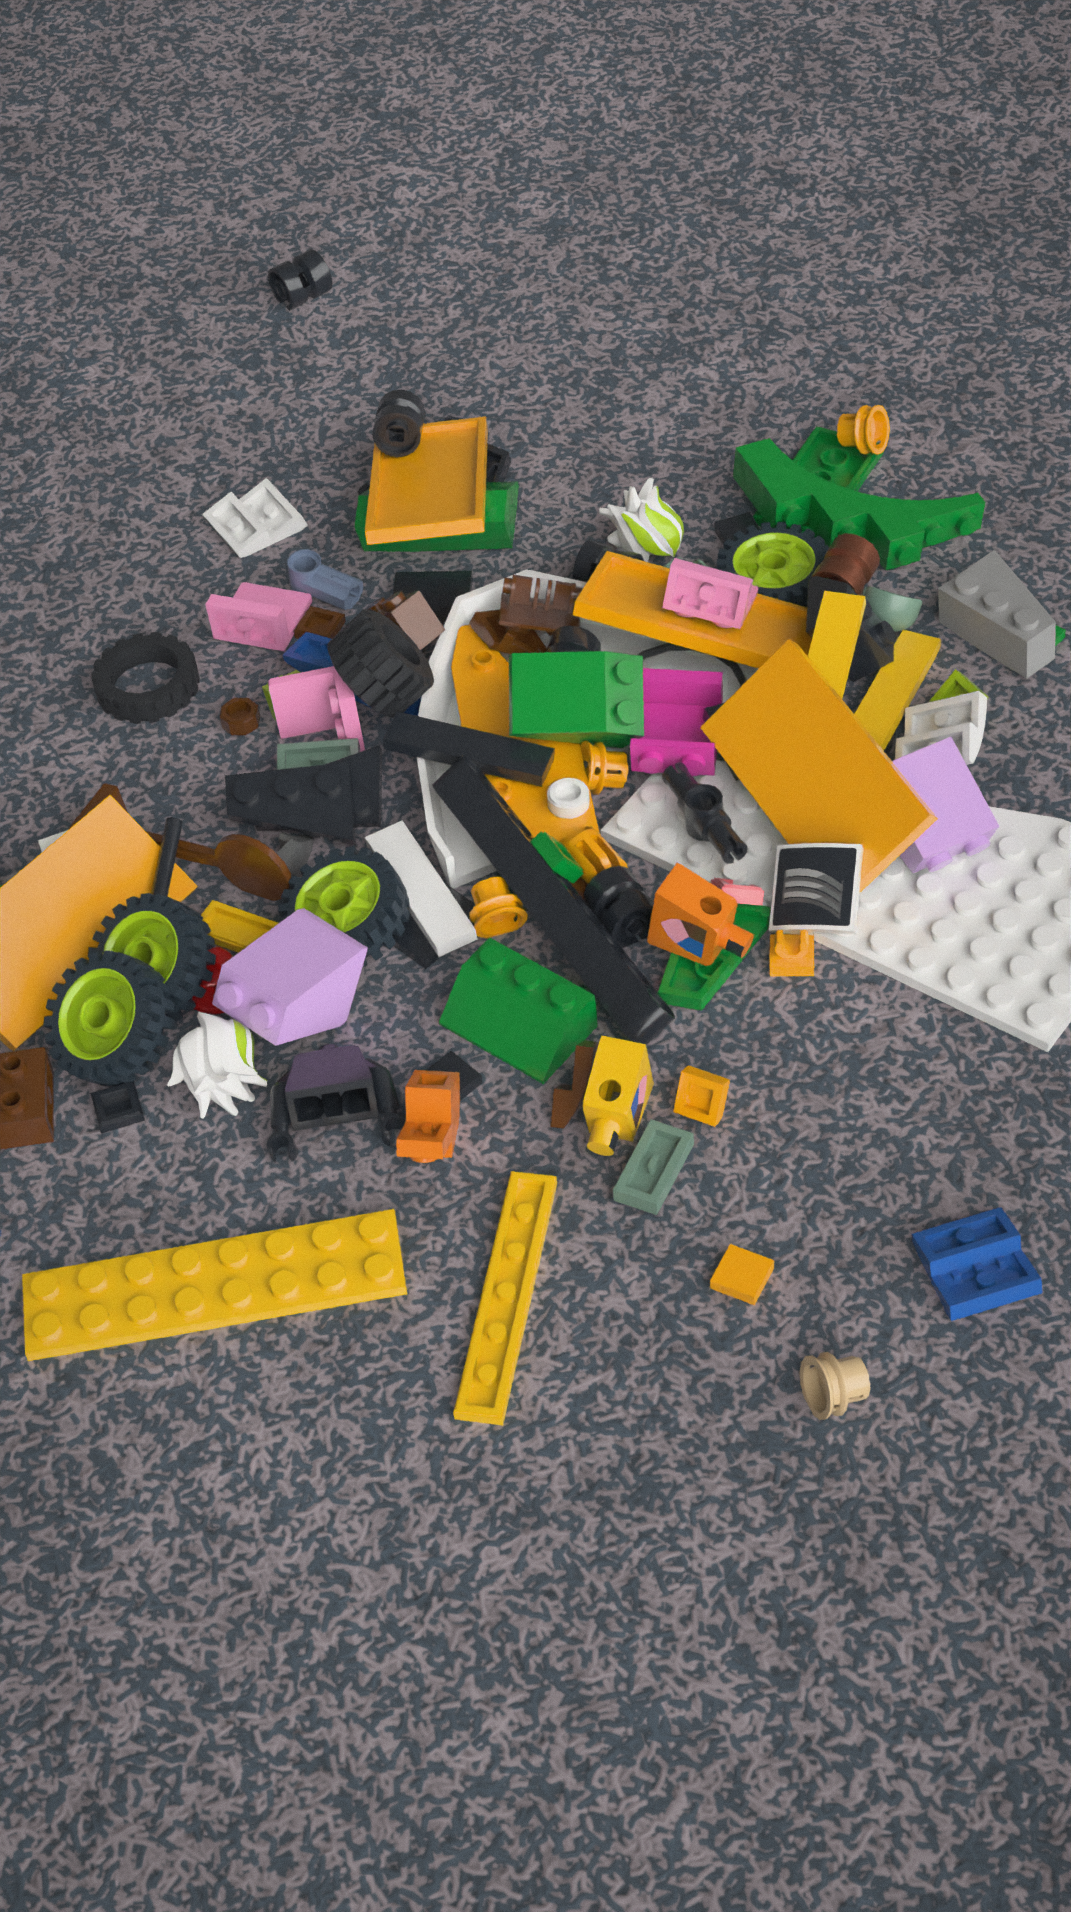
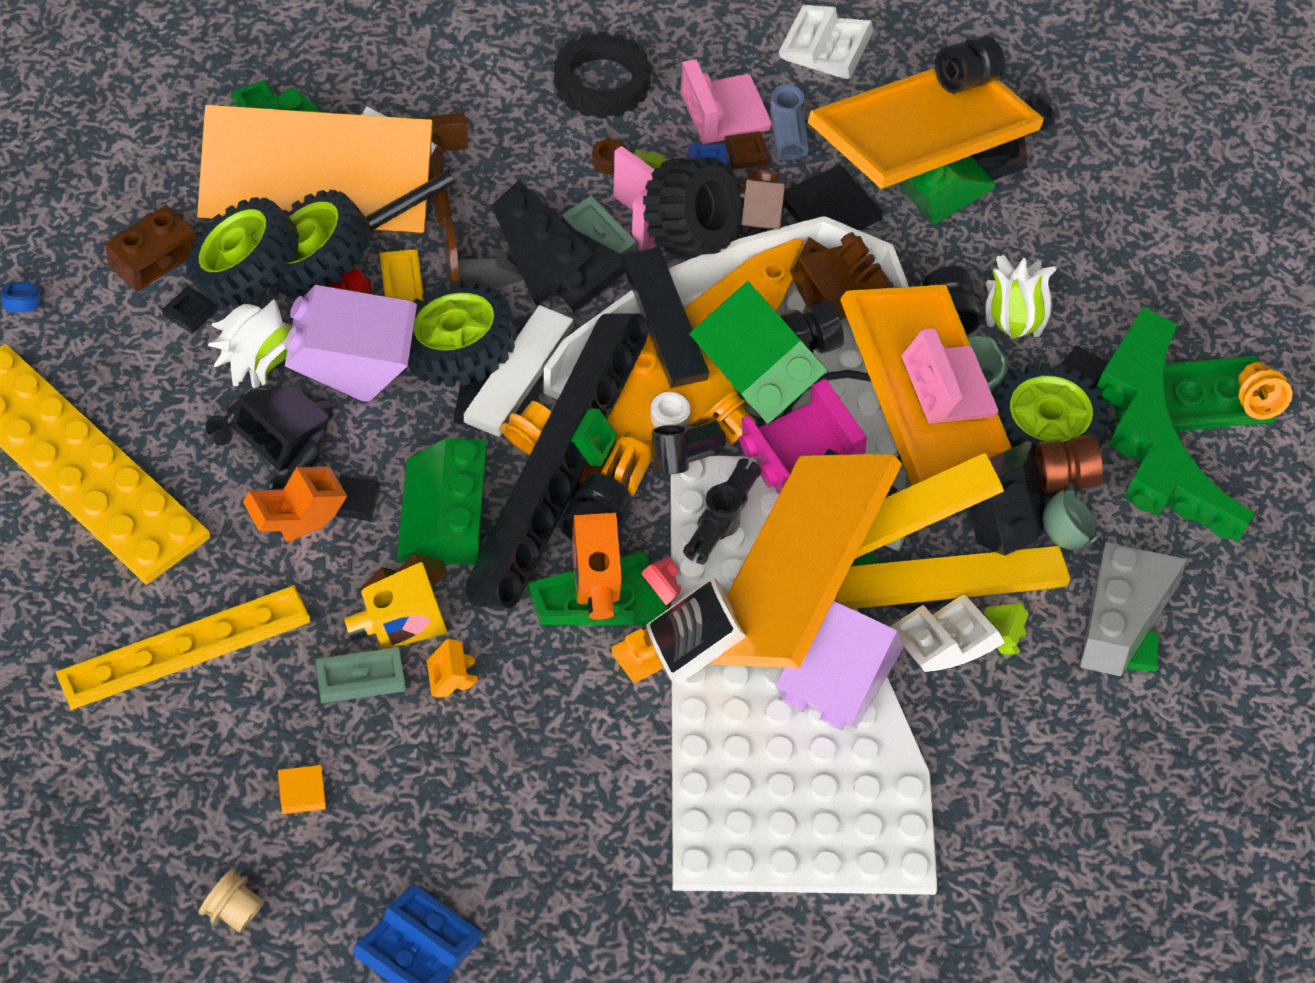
camera: 45 degrees right, 5 degrees up
none -> black piece [651,418,726,474]

